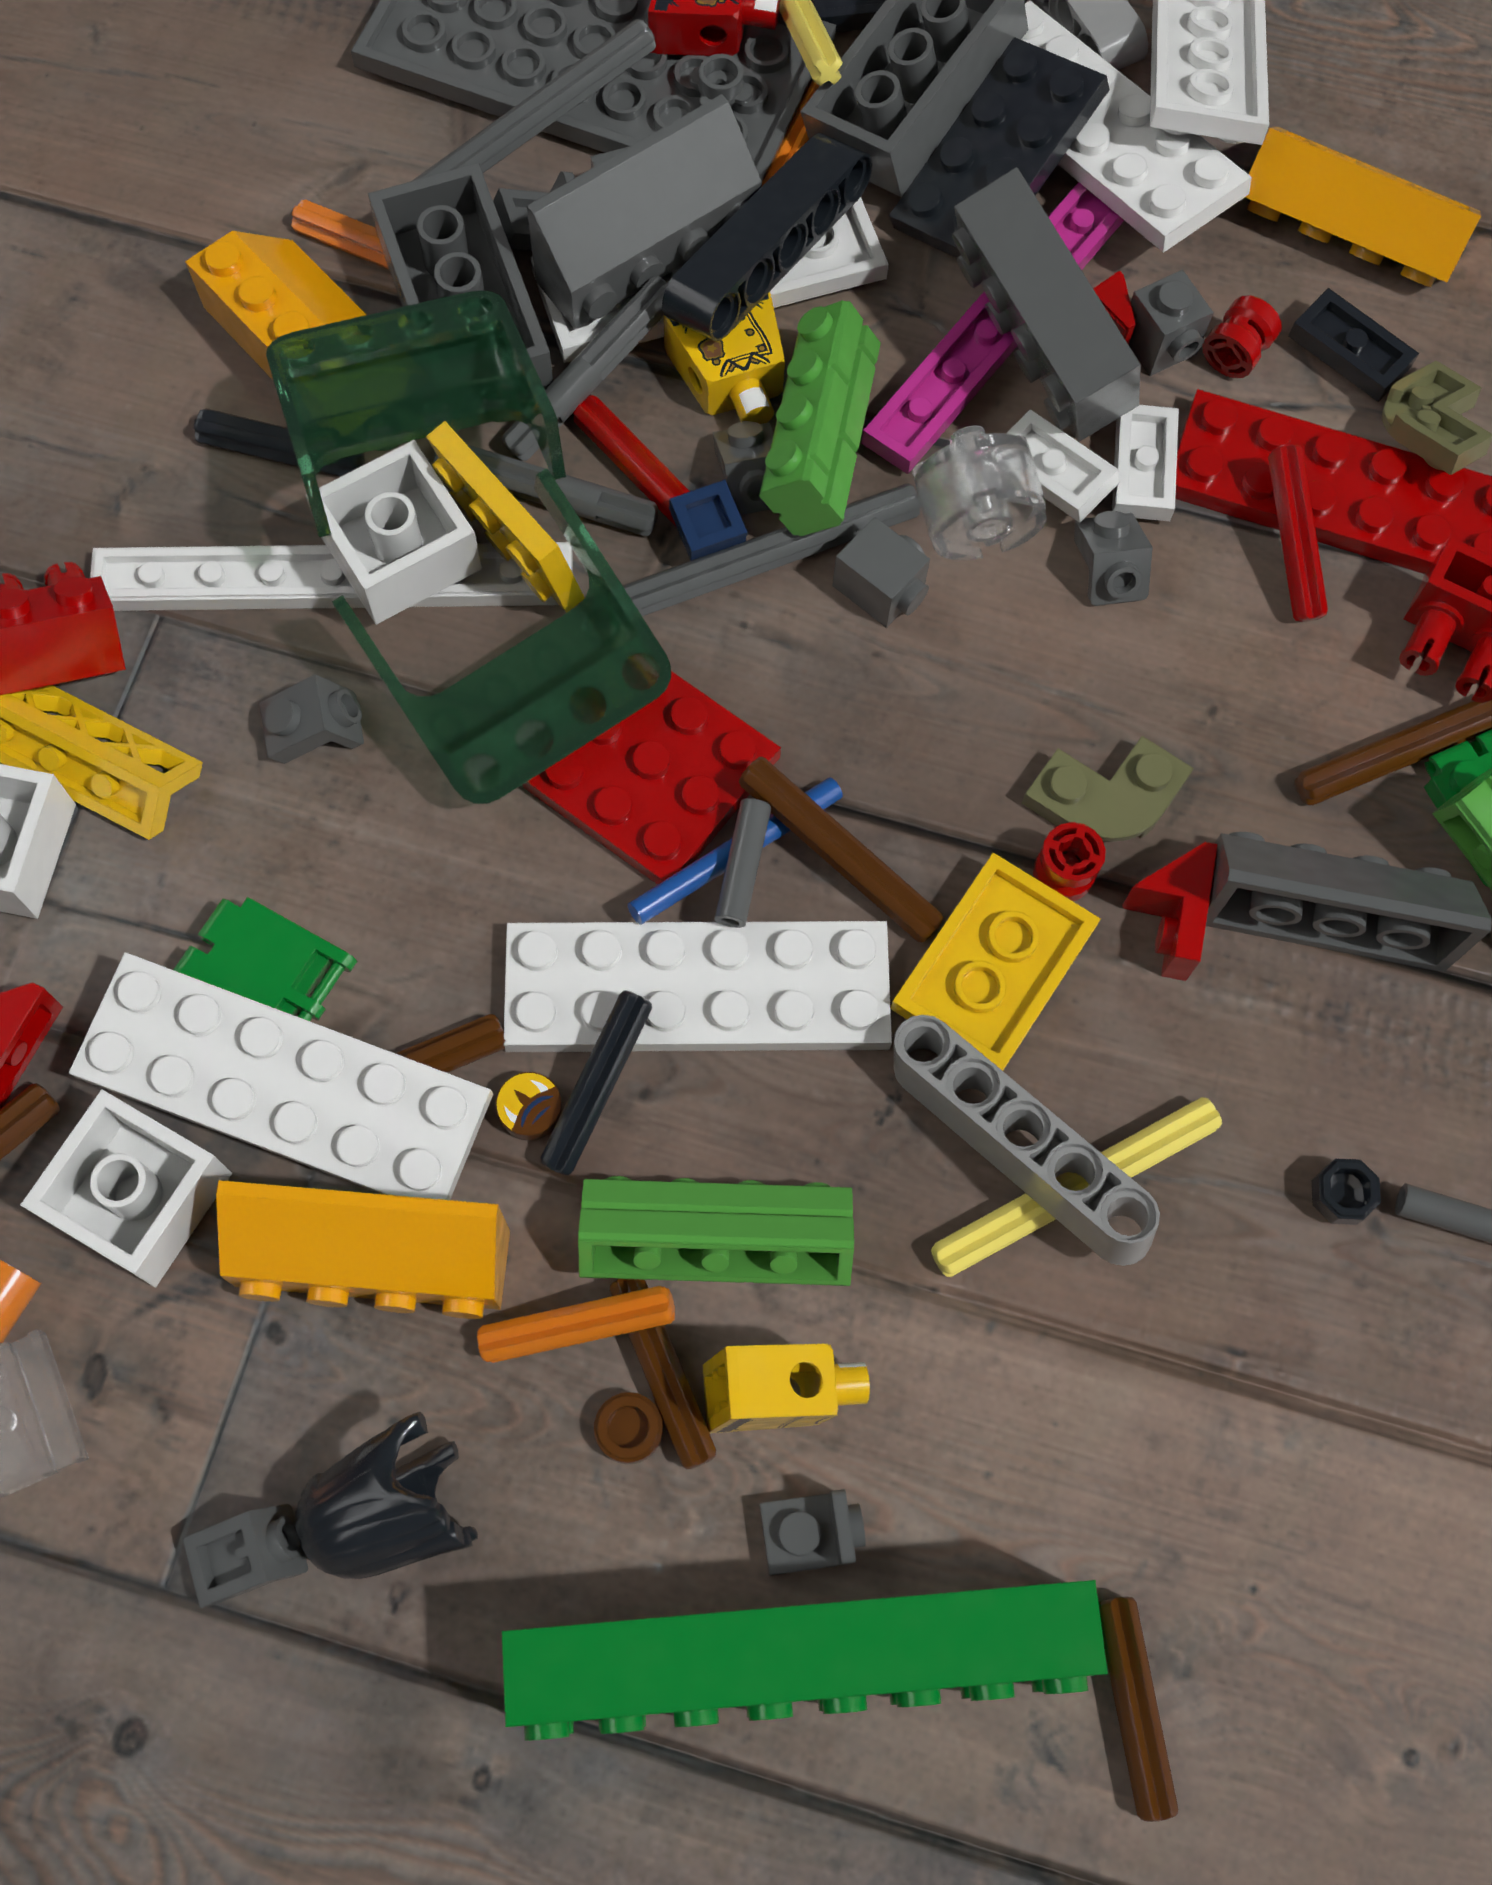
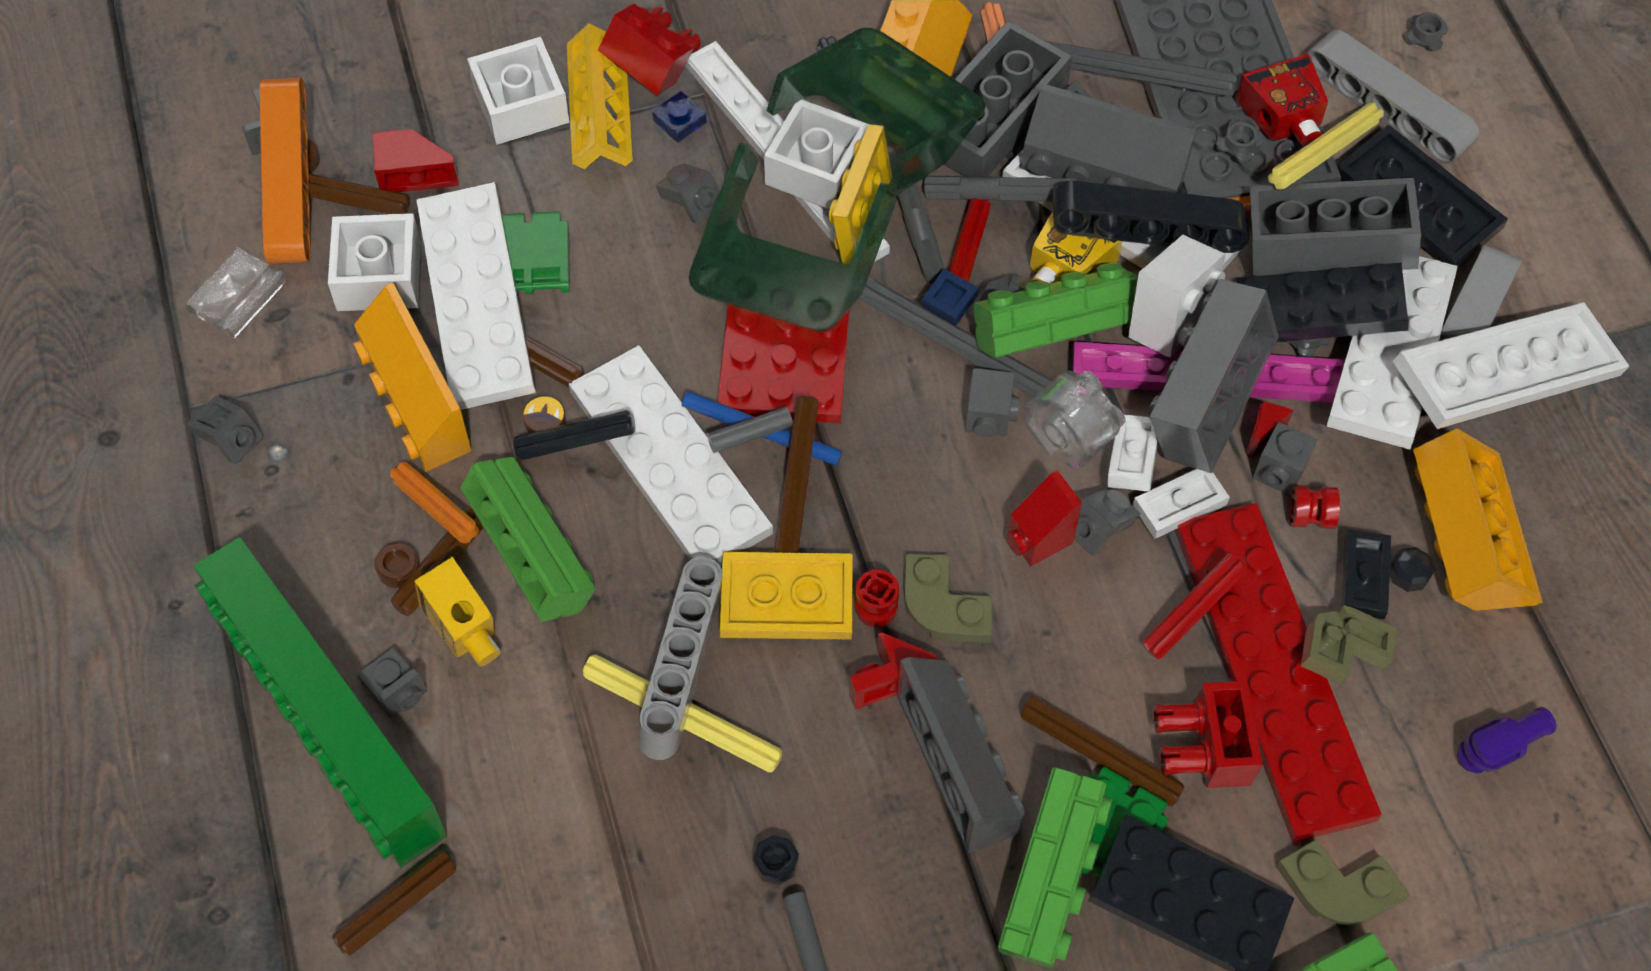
camera: 60 degrees right, 10 degrees down
black hair [295,1412,478,1579] -> none
none -> clear blue plate [652,91,707,143]
none -> red slope [1006,470,1082,567]
none -> white brick [1128,235,1225,358]
none -> black tile [1390,547,1435,592]

